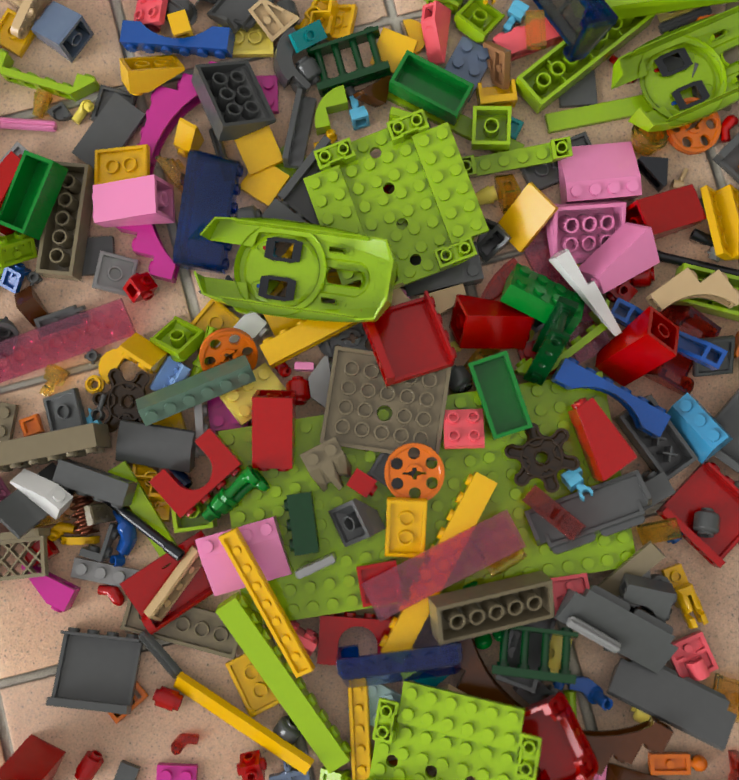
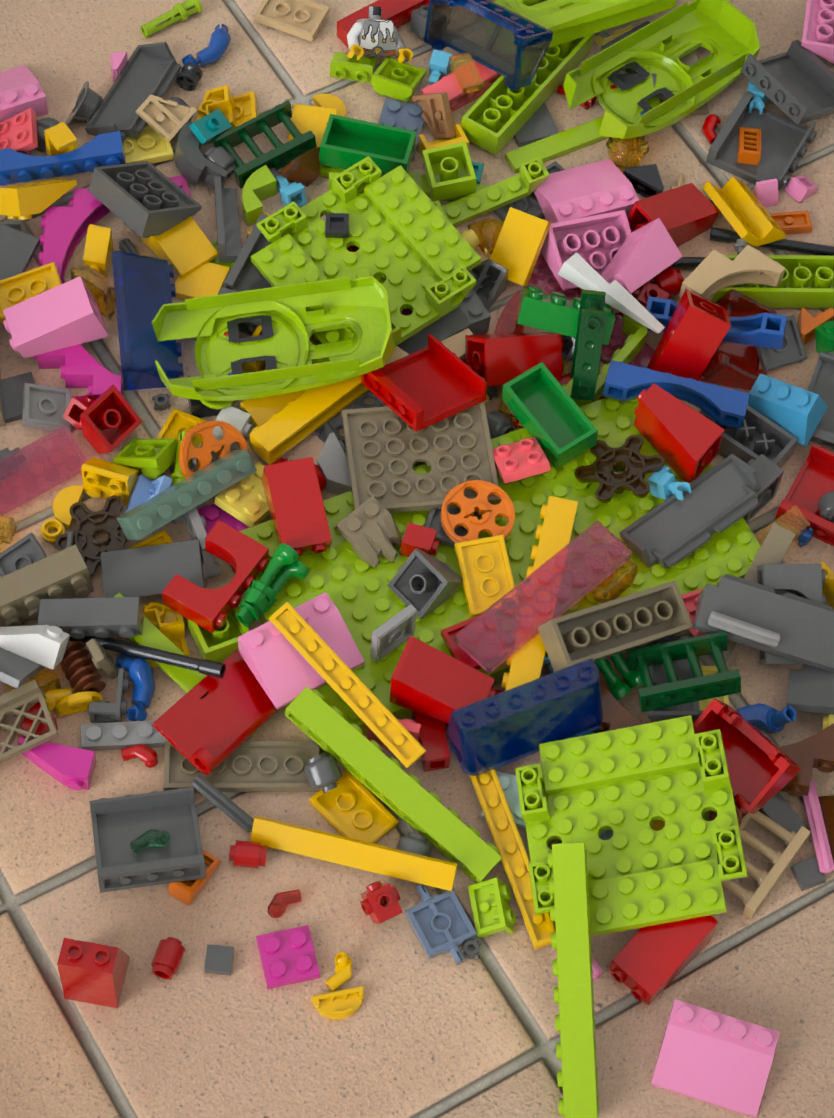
camera: 25 degrees left, 25 degrees down
dark grey piece [84,348,101,364] -> none
tan brick [144,545,202,622] -> none
dark green brick [284,491,320,556] -> none
bright pink tile [294,362,315,372] -> none
coral slope [421,0,451,65] -> none
clear red slope [523,485,586,541] -> none
orange wedge [665,97,721,155] -> none
none -> red slope [80,385,143,454]
none -> clear green arm [130,829,170,853]
none -> dark grey head [304,753,342,793]
none -> black tile [325,213,349,238]
none -> red slope [389,636,497,733]

